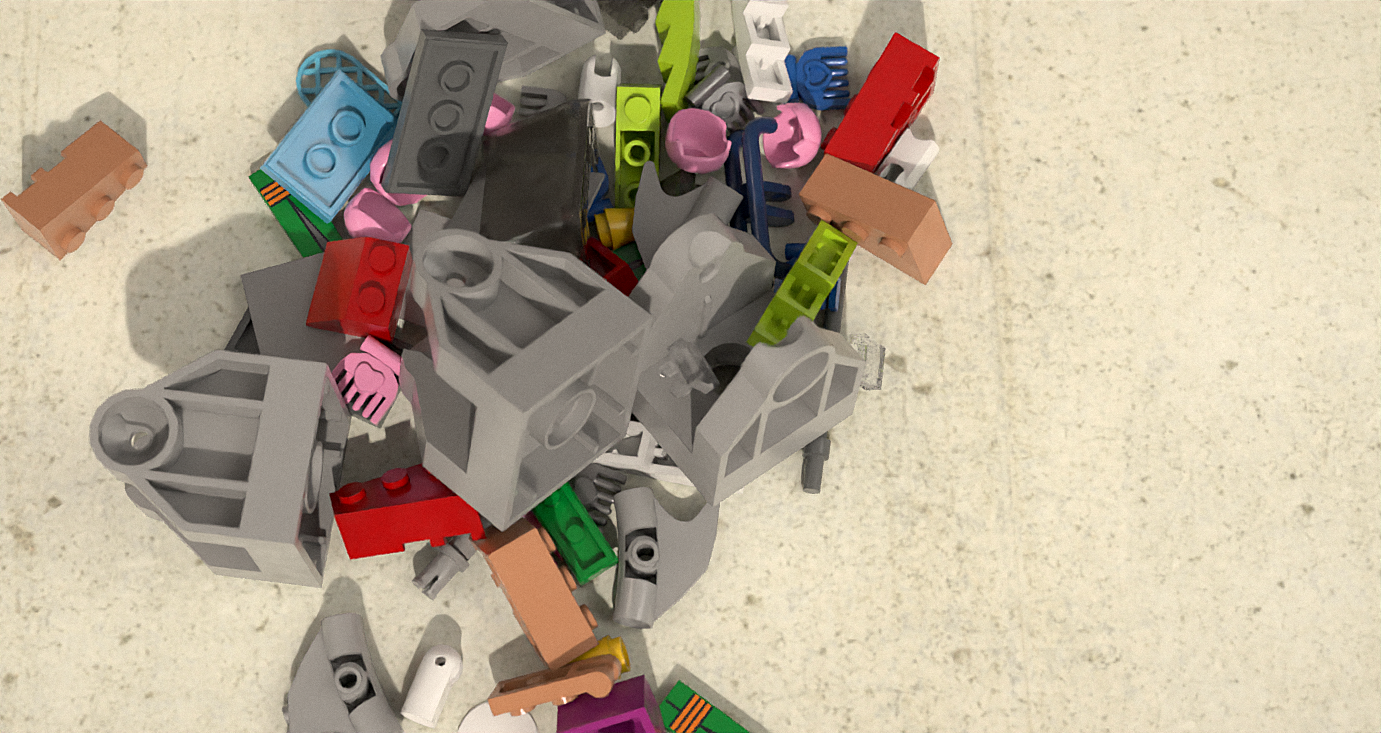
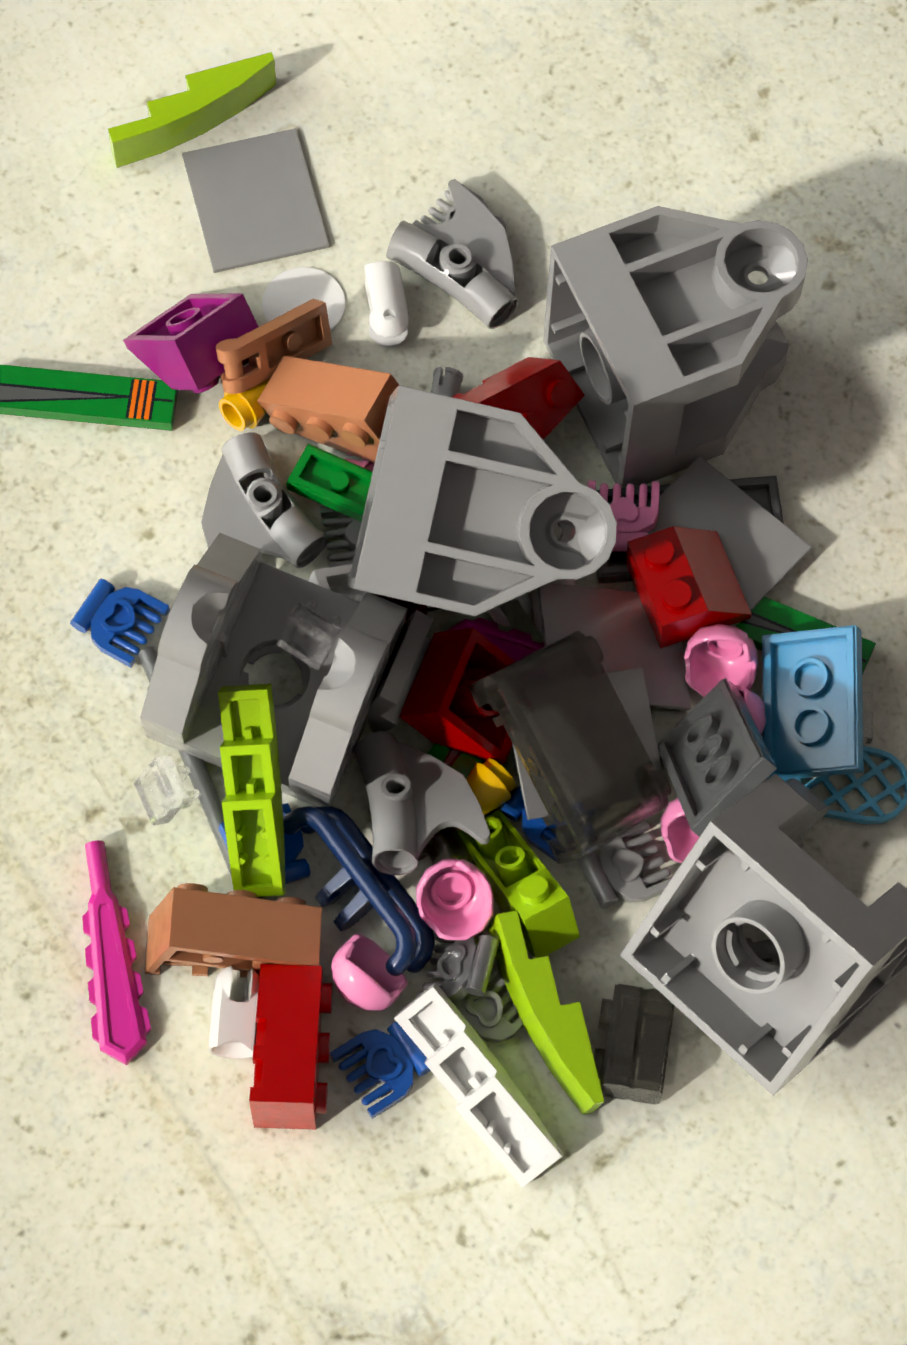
camera: 145 degrees right, 5 degrees down
white piece [576,54,621,128] -> none
none -> blue piece [70,578,170,668]
none -> dark pink sword [82,840,151,1065]

